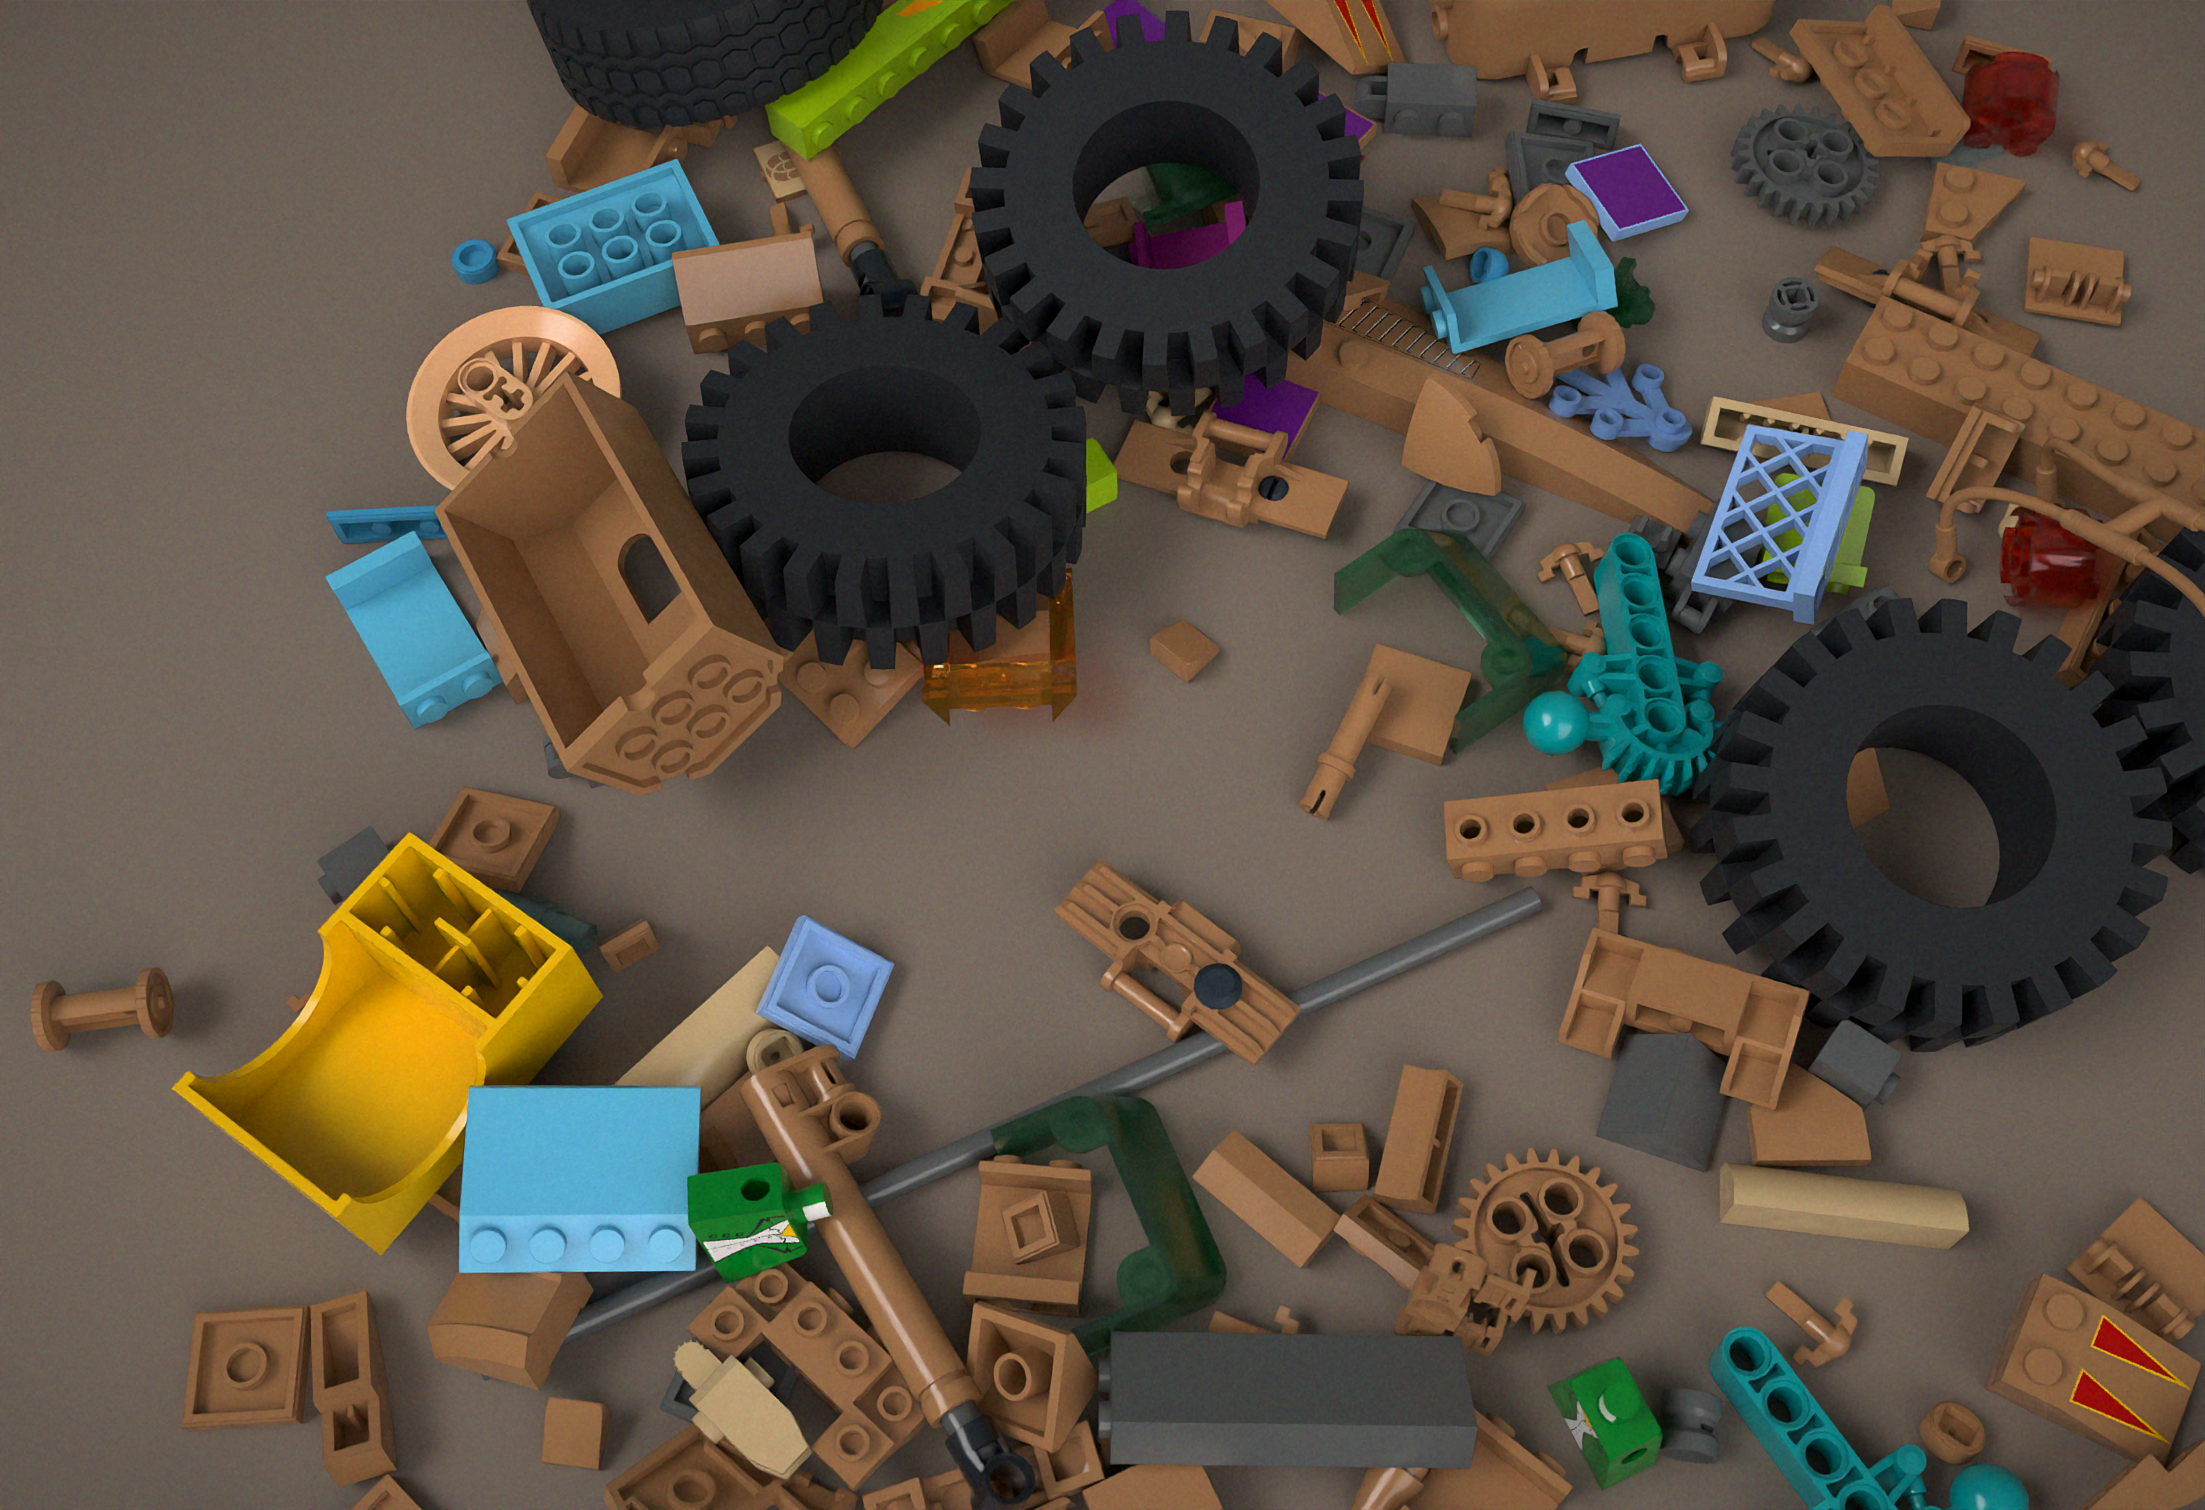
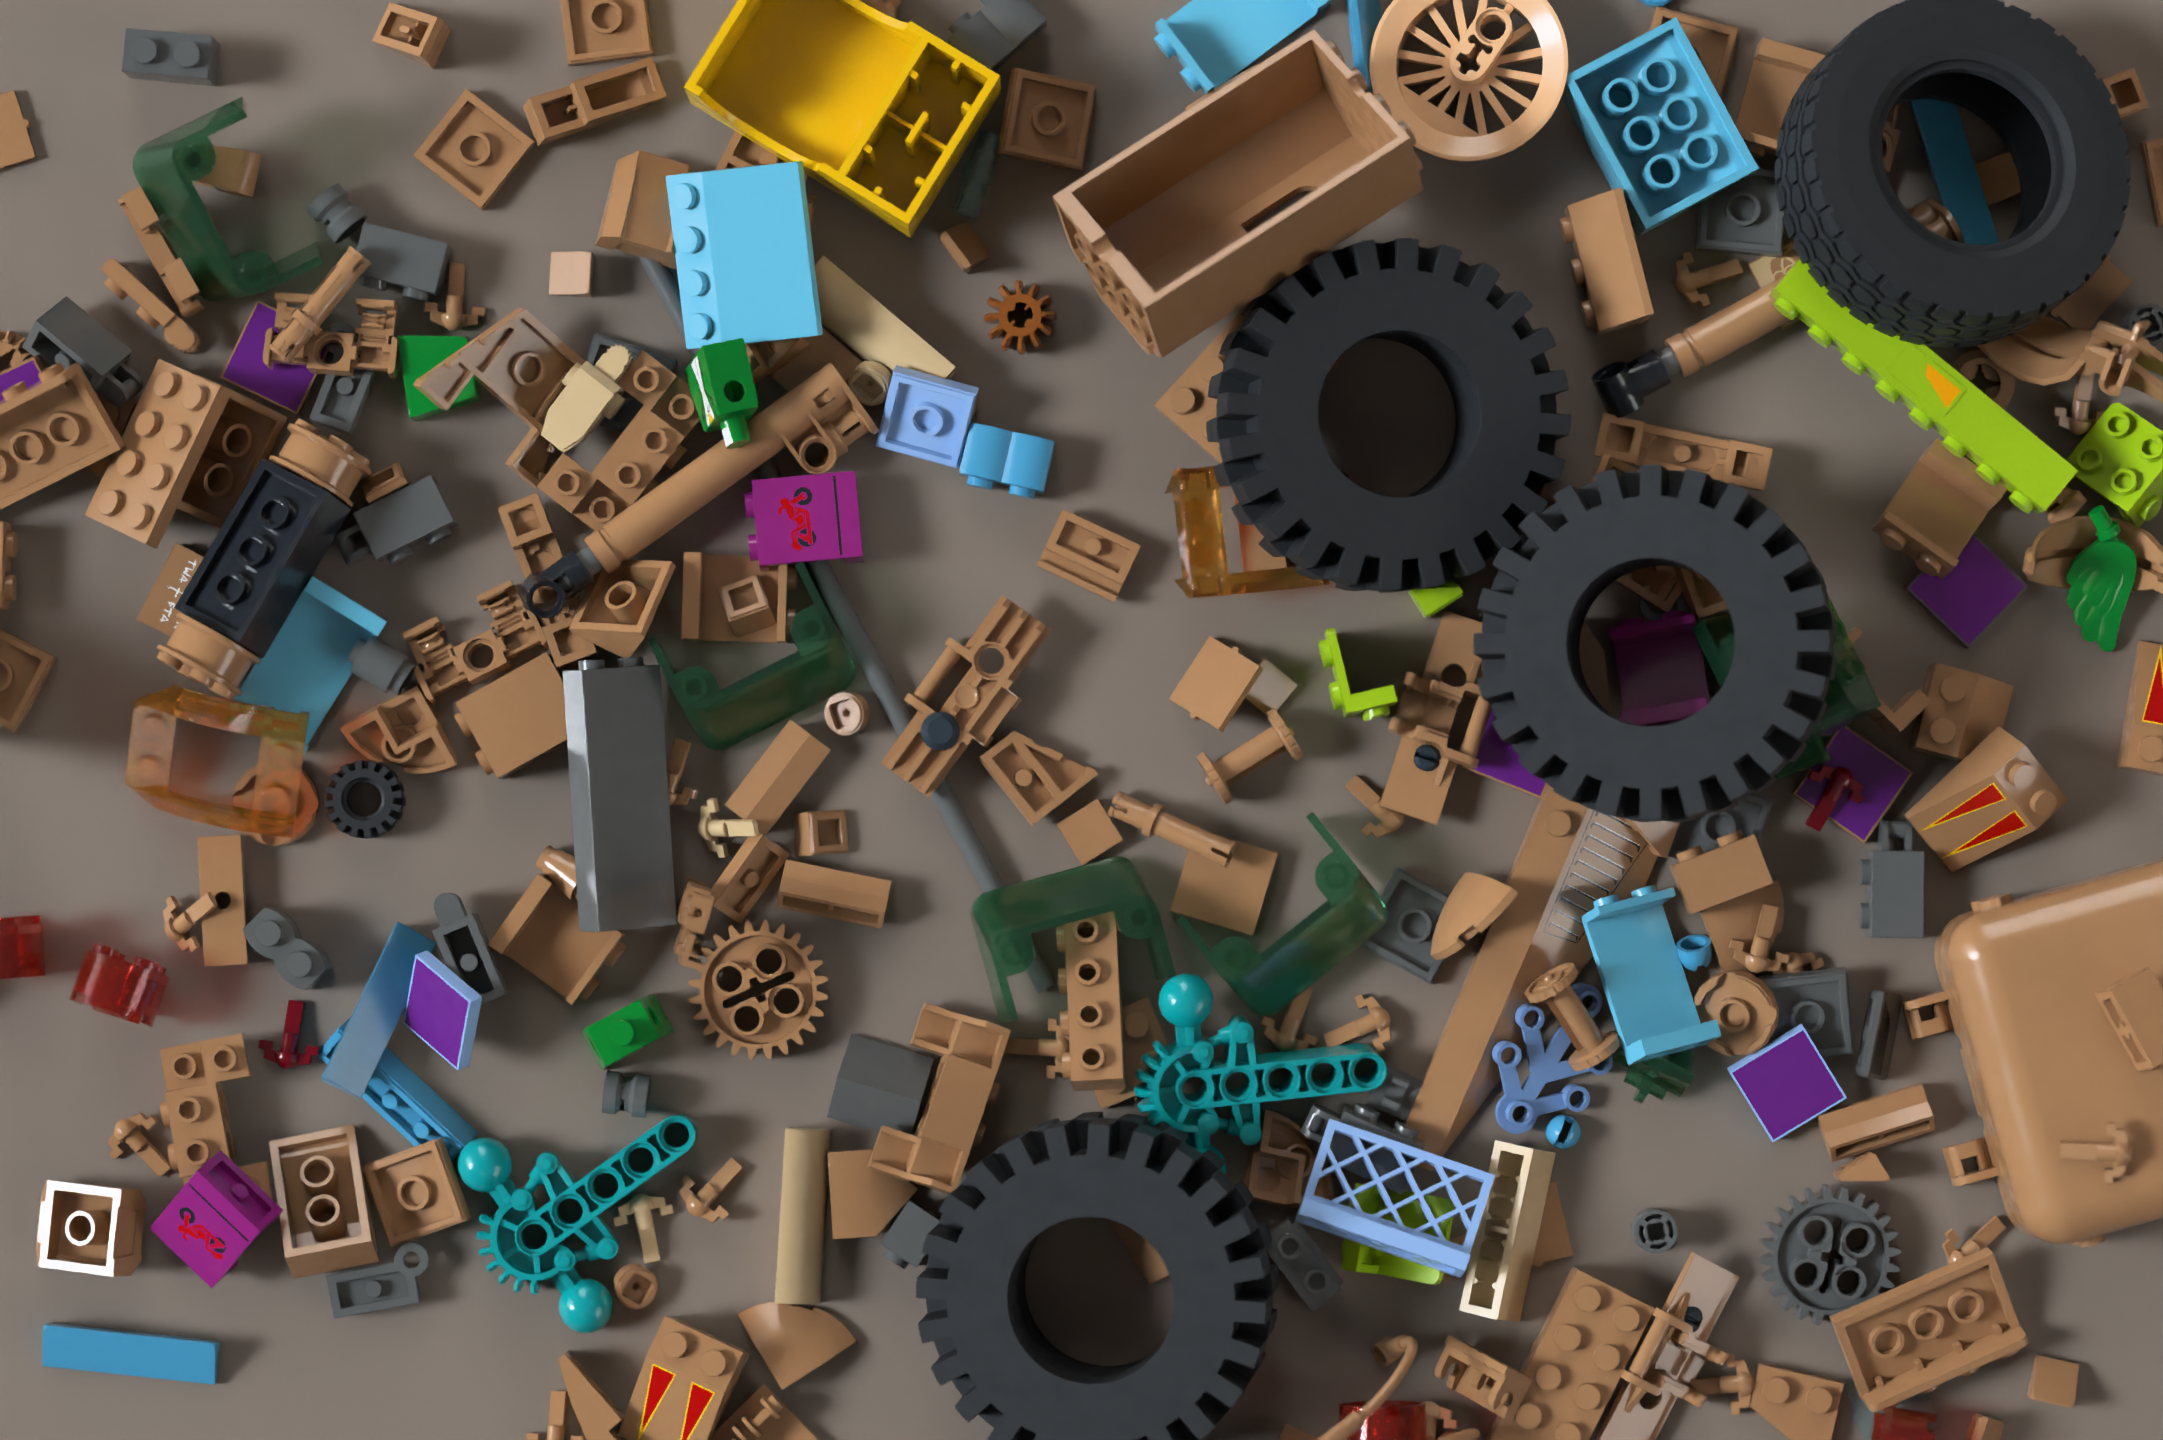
camera: 85 degrees right, 25 degrees up
none -> tan piece [612,1194,674,1264]
none -> tan piece [698,798,759,858]
none -> medium nougat brick [737,1301,857,1390]
none -> magenta panel [744,471,864,572]
none -> medium nougat tile [824,691,870,735]
none -> dark azure brick [959,422,1056,500]
none -> clear green windscreen [970,857,1176,1023]
none -> medium nougat wing [978,731,1098,827]
none -> dark orange gear [984,280,1057,355]
none -> medium nougat plate [1036,509,1141,603]
none -> medium nougat piece [1056,799,1123,865]
none -> medium nougat piece [1169,636,1264,732]
none -> medium nougat hose [1196,708,1304,805]
none -> medium nougat brick [1243,1109,1334,1209]
none -> lime bracket [1318,627,1398,721]
none -> medium nougat piece [1345,775,1406,839]
none -> dark azure hinge [1545,1114,1581,1149]
none -> medium nougat brick [1669,829,1773,914]
none -> dark grey tile [1695,168,1785,258]
none -> medium nougat piece [1816,1083,1935,1162]
none -> medium nougat slope [1832,1151,1891,1181]

